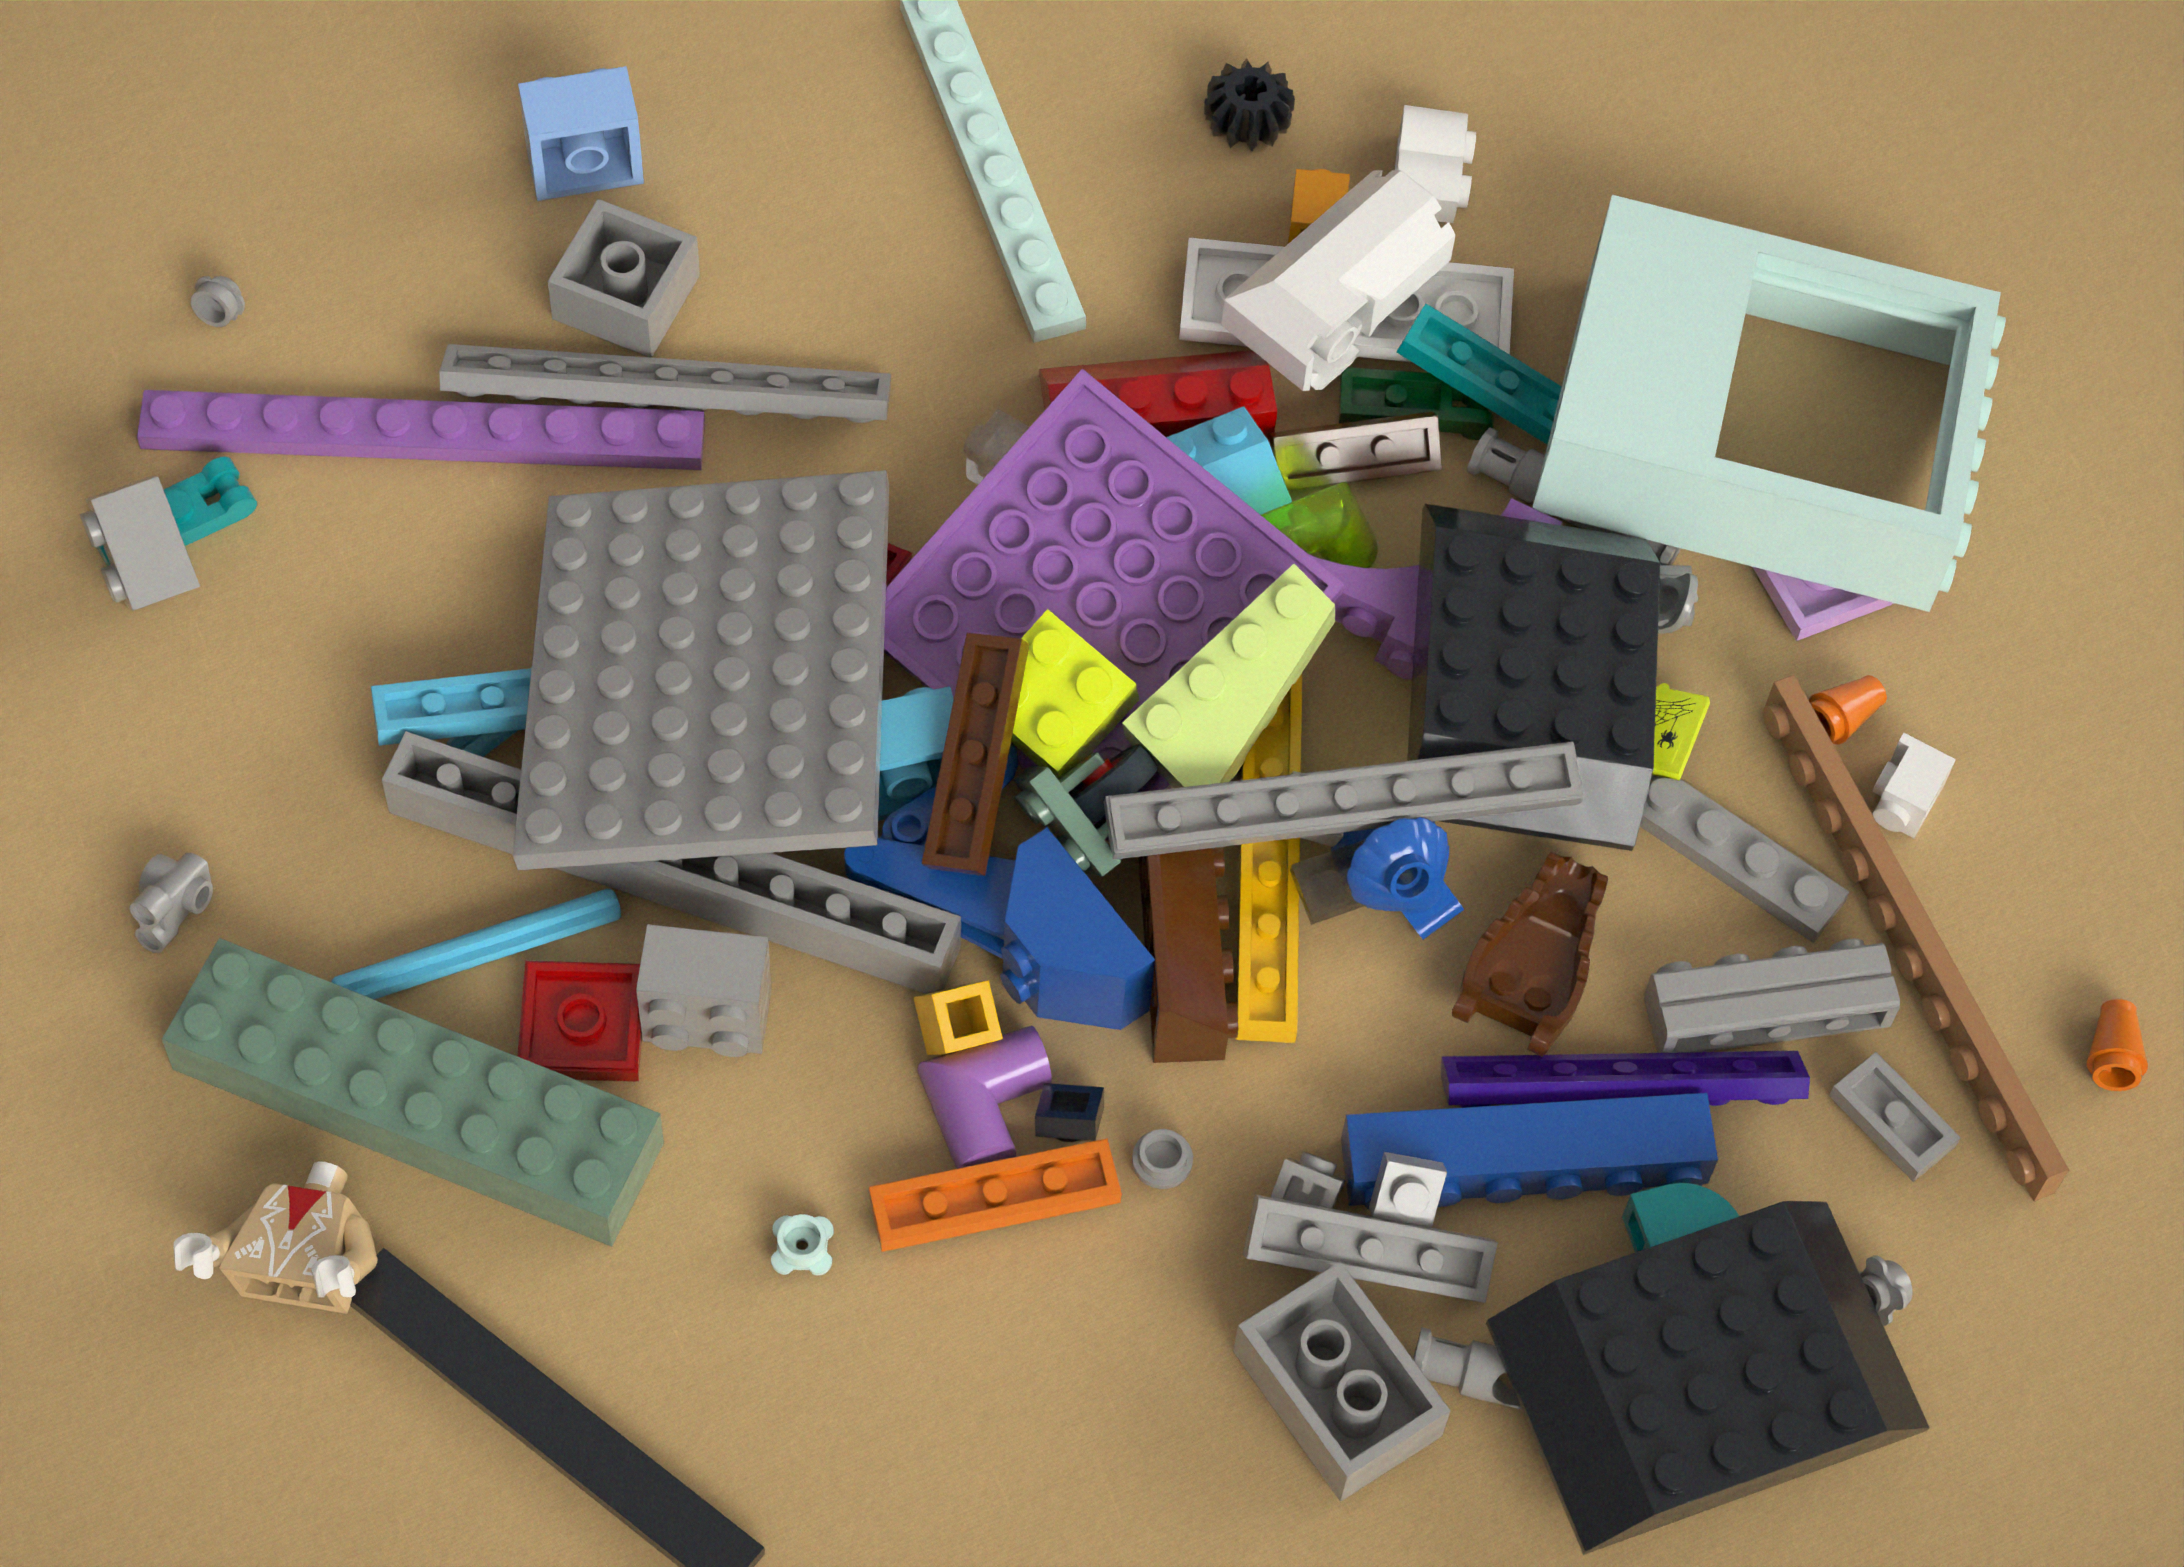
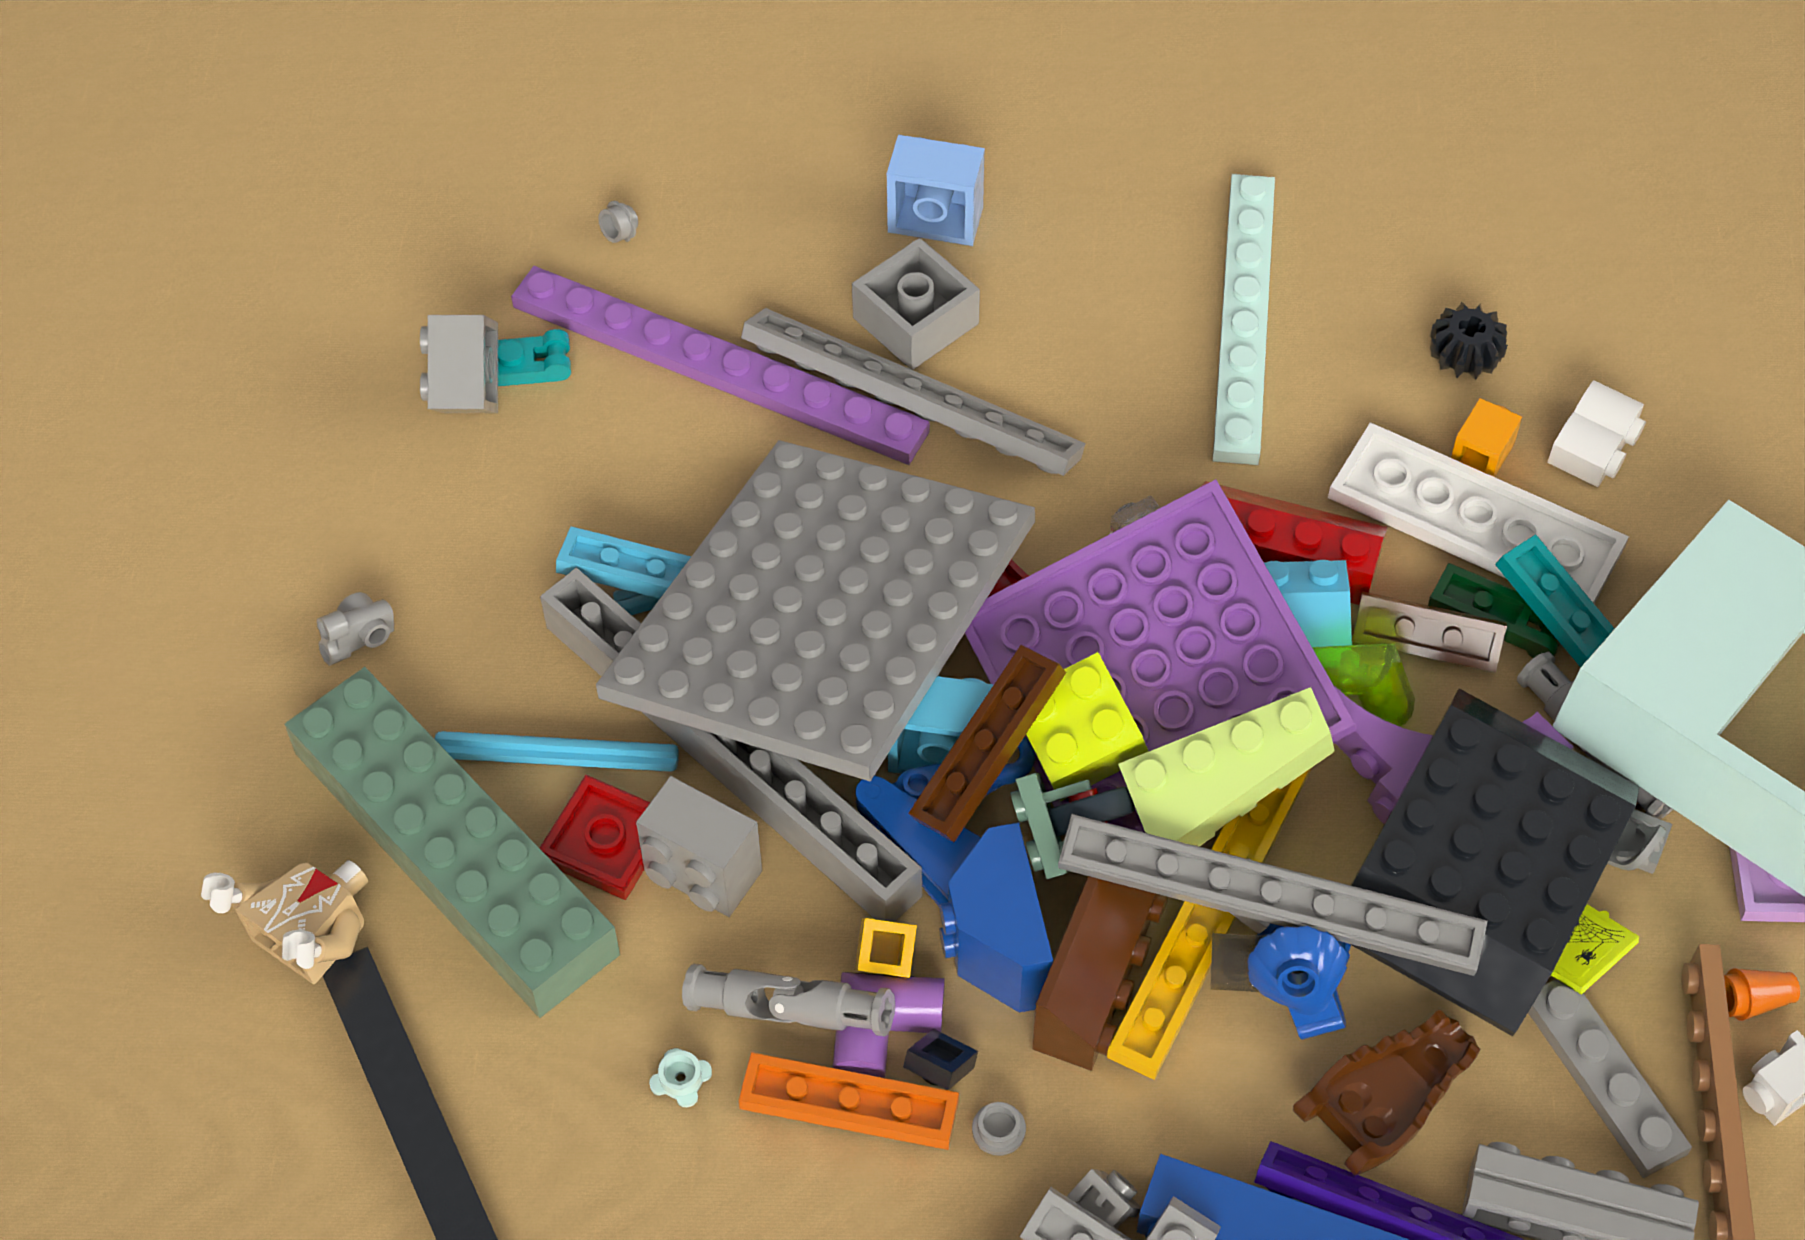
camera: 30 degrees right, 5 degrees down
white brick [1221,170,1455,391] -> none
none -> light grey piece [682,963,895,1037]

